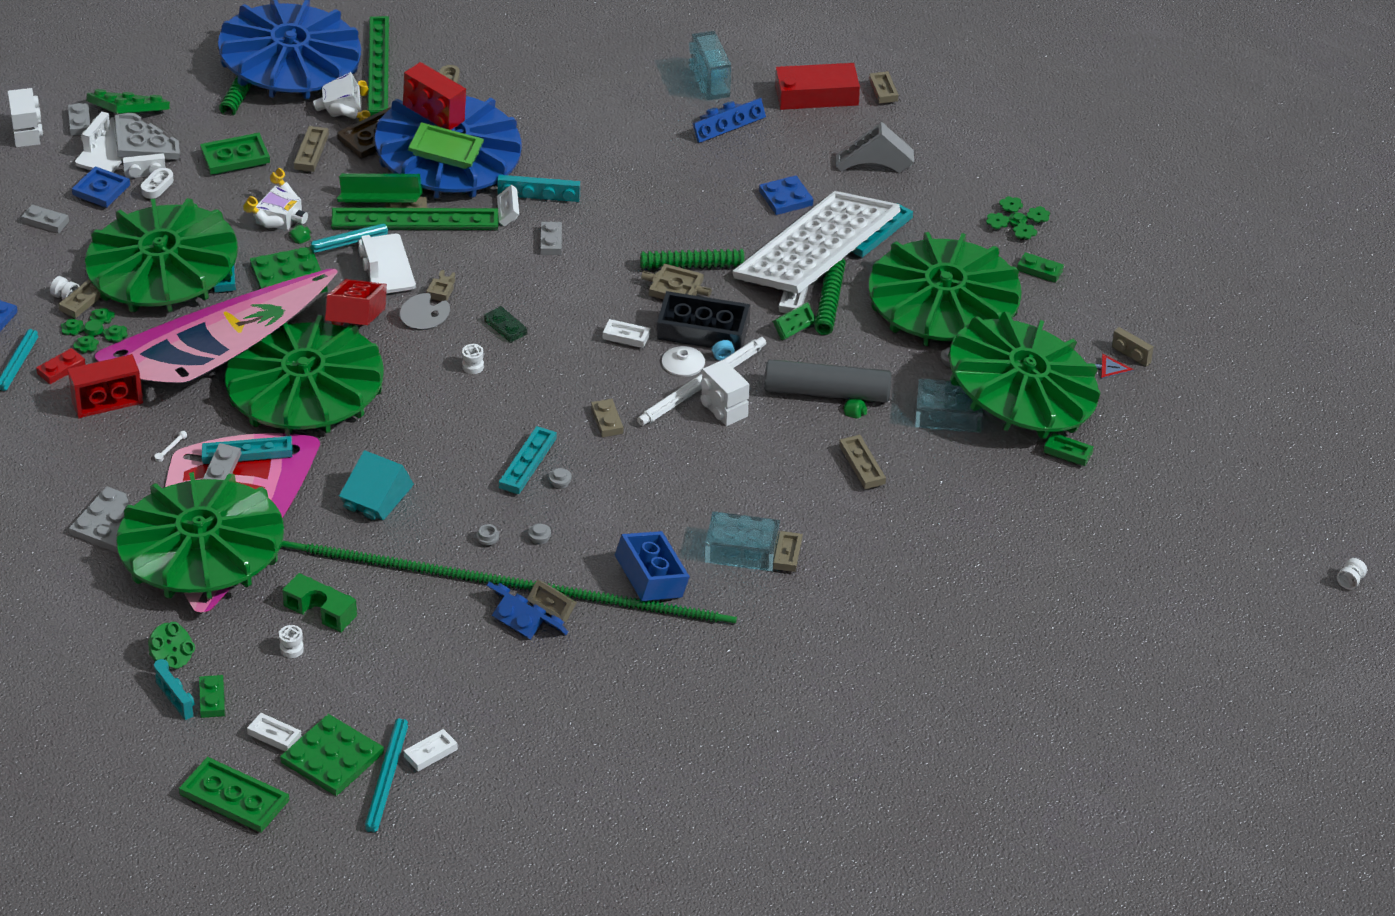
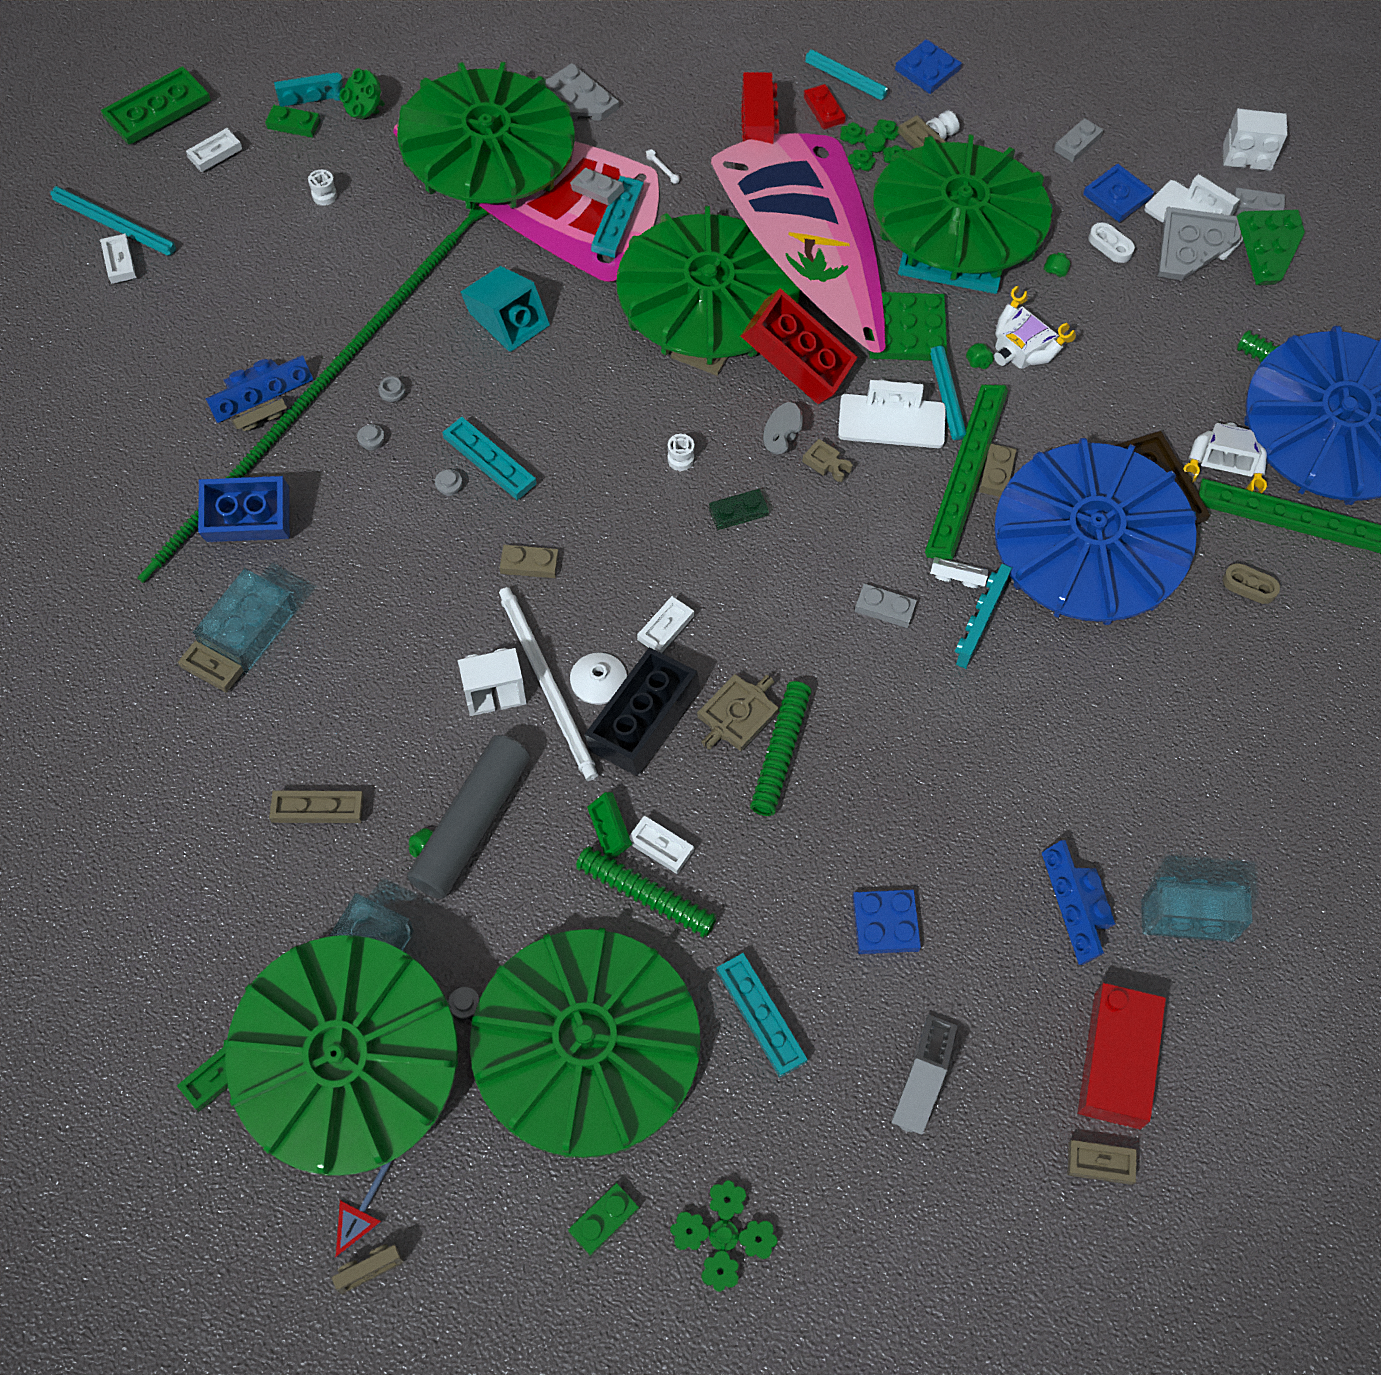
camera: 110 degrees right, 20 degrees up
white plate [123,153,166,178] -> none
green plate [200,133,270,175] -> none
green plate [280,714,384,796] -> none
green arch [282,573,357,633] -> none
dark tan plate [294,126,329,172] -> none
green panel [337,173,422,203] -> none
red brick [403,62,466,130] -> none
bright green piece [408,122,484,169] -> none
medium azure tile [712,340,735,360] -> none
white plate [733,191,901,293] -> none

